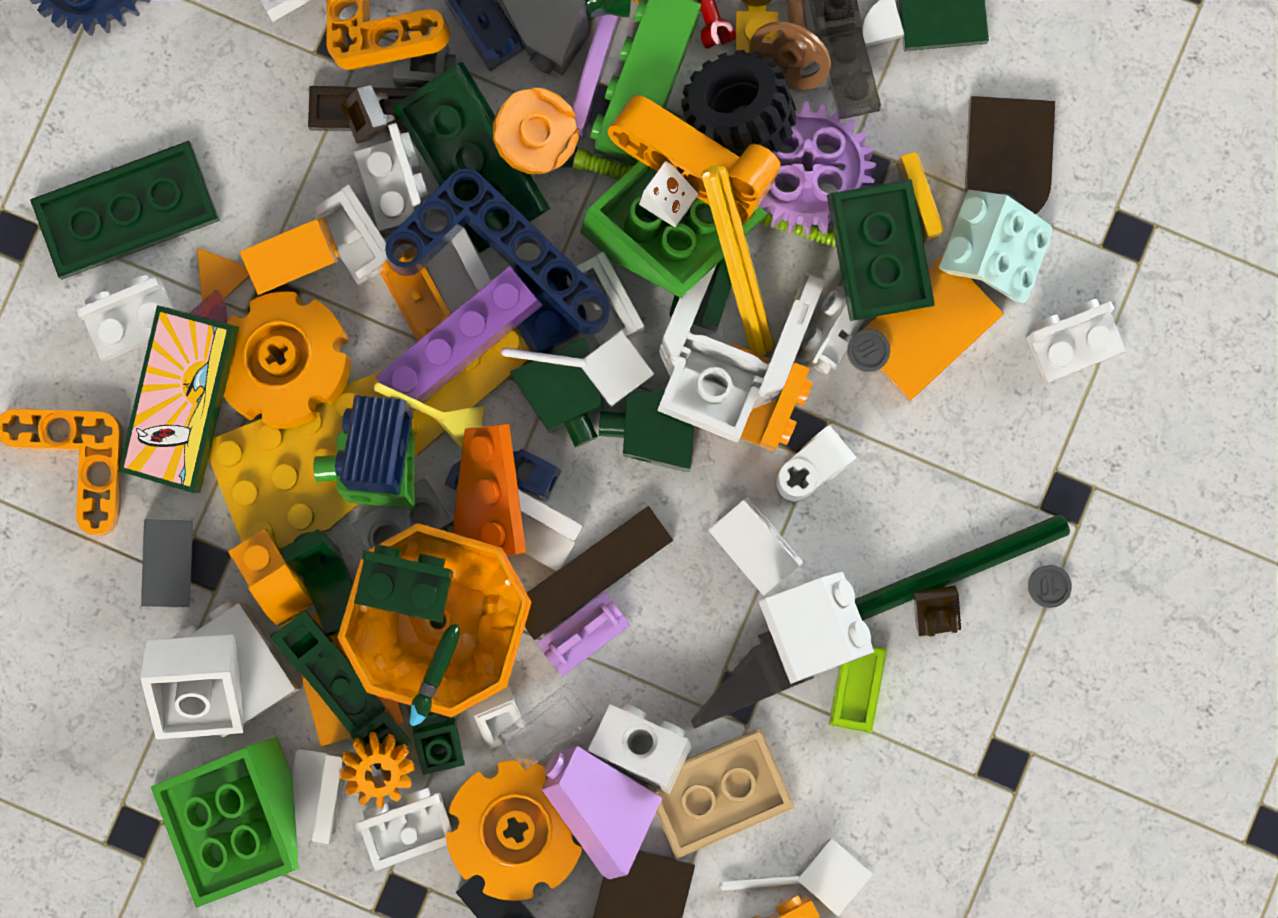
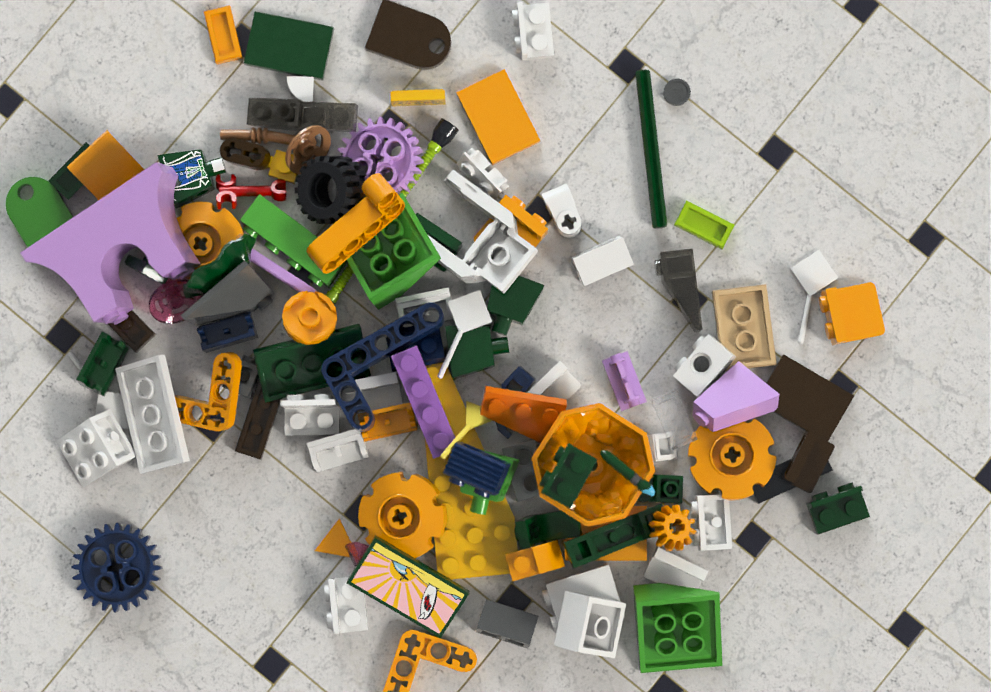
camera: 70 degrees left, 0 degrees up
dark green tile [30,140,220,280] -> none
light orange hinge [239,217,340,295] -> none
dark brown tile [341,85,397,143] -> none
dark brown tile [525,506,673,640] -> none
white slope [639,161,698,227] -> none
yellow axle [701,164,774,356] -> none
white slope [758,571,874,684] -> none
dark green tile [827,179,935,321] -> none
dark grey piece [847,329,890,372] -> none
dark brown tile [913,585,961,637] -> none
light aqua bracket [939,190,1052,303] -> none

